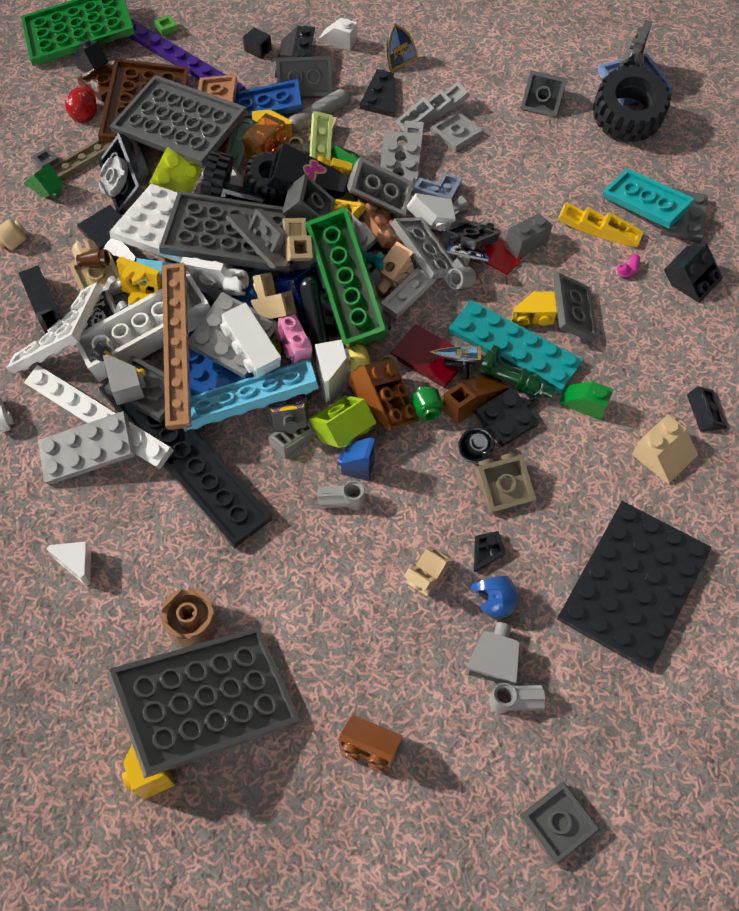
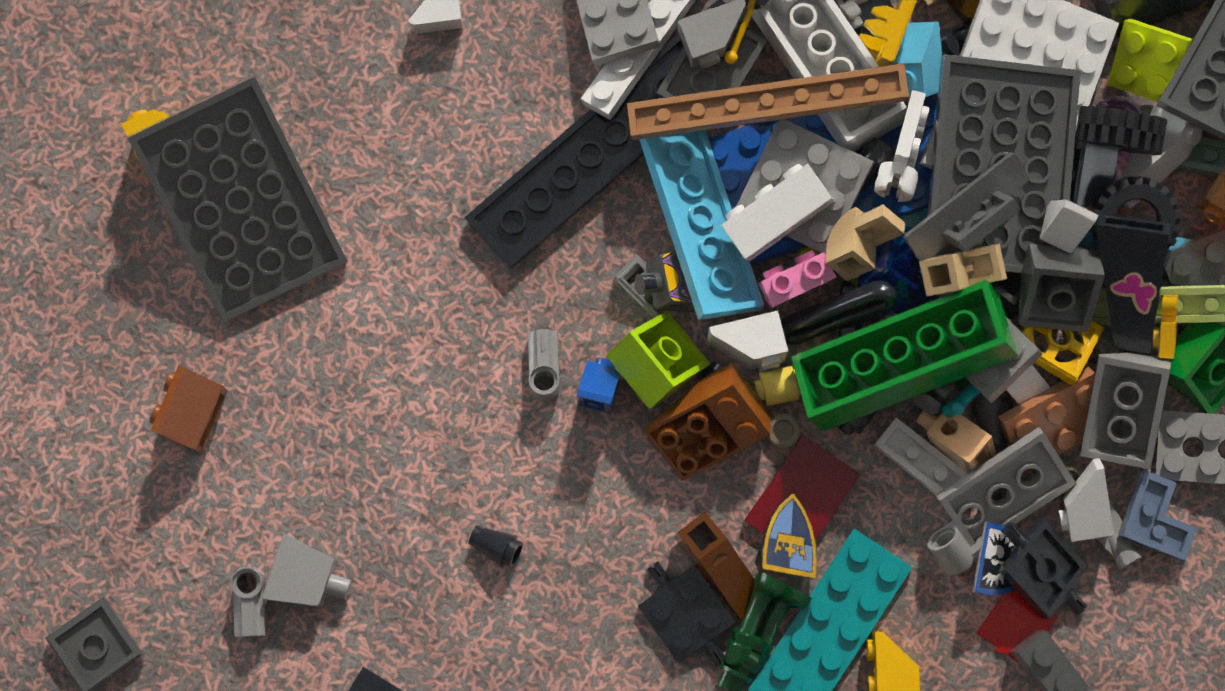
camera: 90 degrees right, 20 degrees up
medium nougat brick [161,588,218,647] -> none
tan brick [404,547,452,596] -> none
green head [411,386,444,421] -> none
black hair [458,426,495,464] -> none
blue helmet [471,576,520,619] -> none
black piece [473,531,506,572] -> none
dark tan plate [474,452,536,513] -> none
none -> black cone [468,525,523,568]
none -> white slope [1040,200,1098,254]

